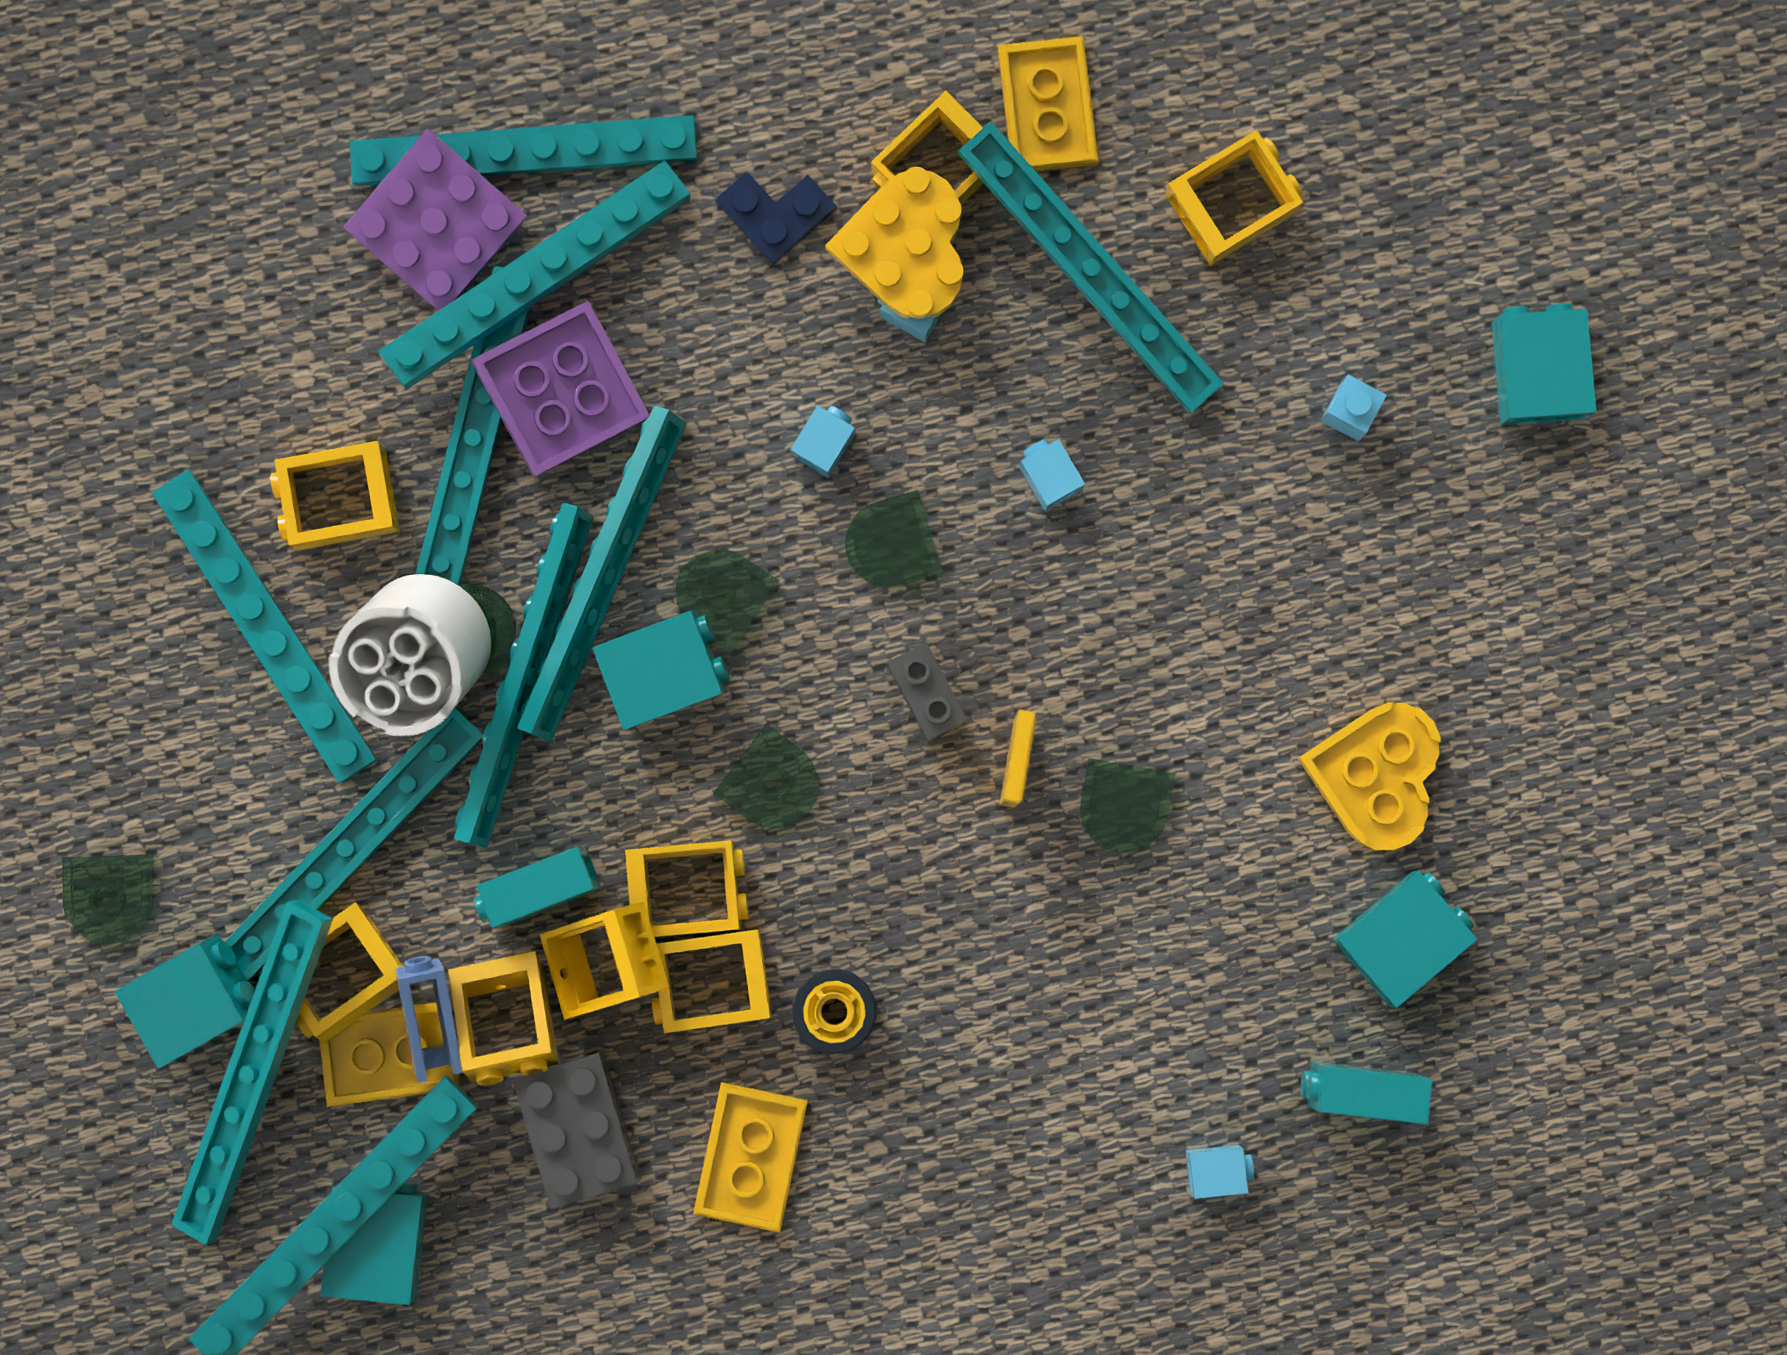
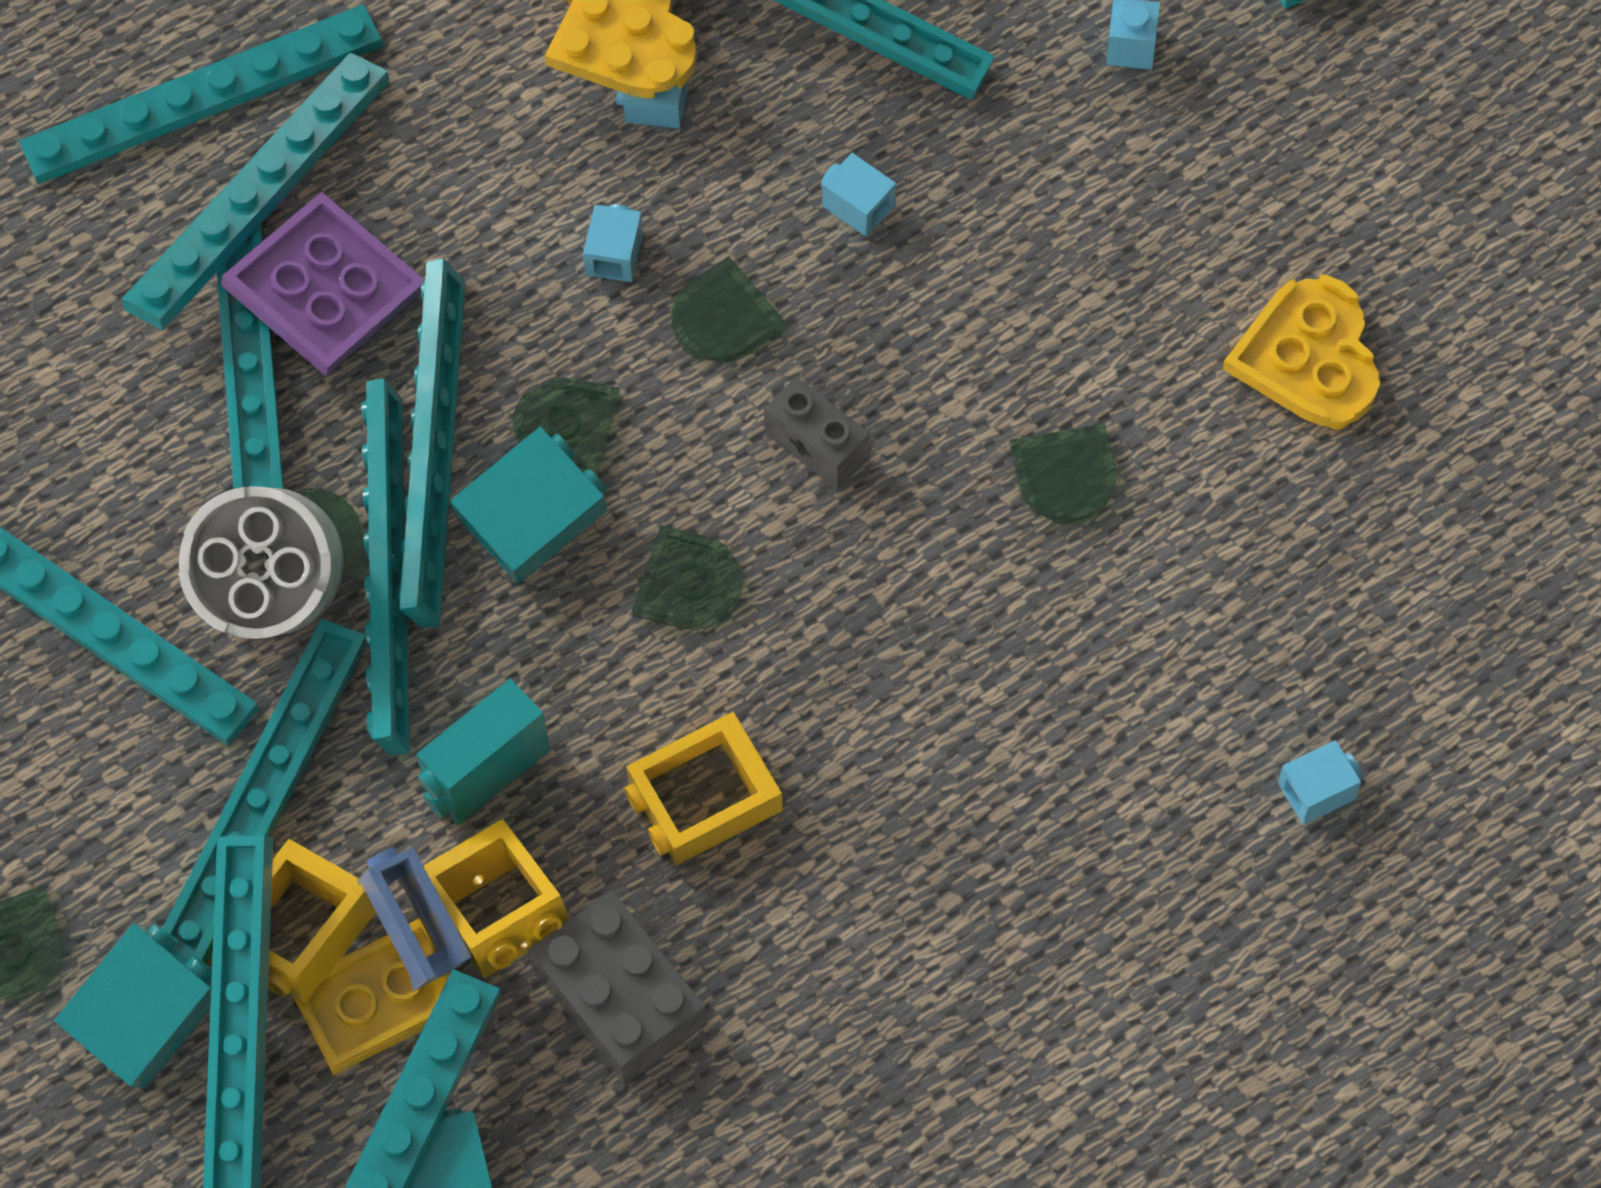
camera: 20 degrees left, 20 degrees down
yellow window [270,441,400,551] -> none
medium lavender plate [343,128,529,311] -> none
yellow window [539,902,669,1020] -> none
yellow window [625,840,749,937] -> none
yellow tile [693,1082,808,1233] -> none
dark blue plate [715,172,837,266] -> none
wheel [792,969,877,1054] -> none
yellow tile [999,710,1037,808] -> none
teal brick [1300,1062,1433,1124] -> none
teal brick [1332,871,1477,1008] -> none

